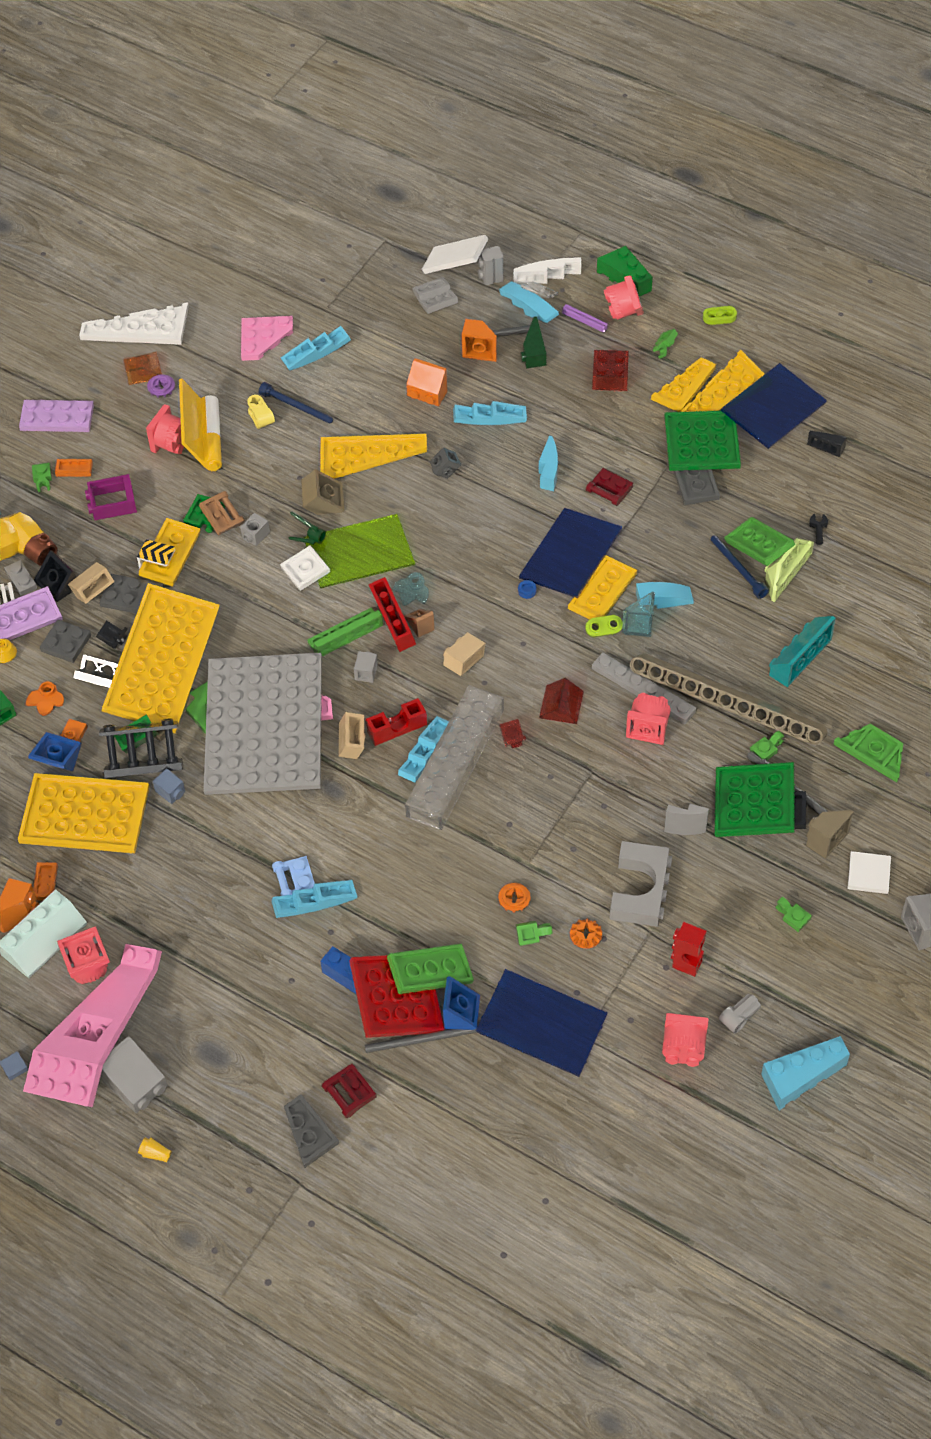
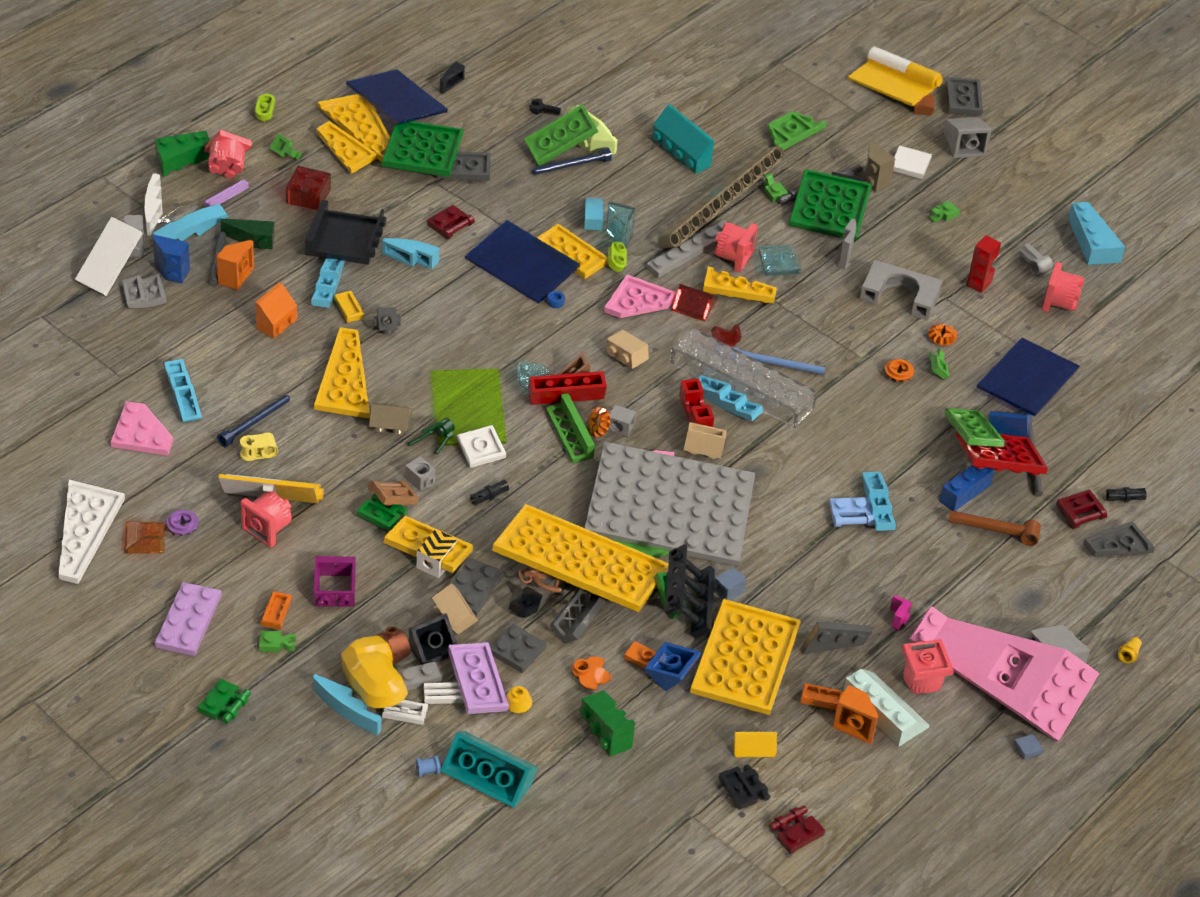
camera: 85 degrees left, 10 degrees down
none -> blue slope [153,235,190,283]
none -> black panel [305,200,387,265]
none -> yellow tile [334,291,364,323]
none -> black pin [470,479,509,506]
none -> orange gear [586,407,610,437]
none -> bright pink plate [604,275,676,318]
none -> yellow wing [703,266,777,303]
none -> medium blue bar [715,346,825,375]
none -> clear light blue plate [758,245,801,276]
none -> dark grey wing [800,622,872,655]
none -> dark pink bracket [890,595,912,631]
none -> dark orange piece [948,510,1041,546]
none -> black pin [1106,487,1147,502]

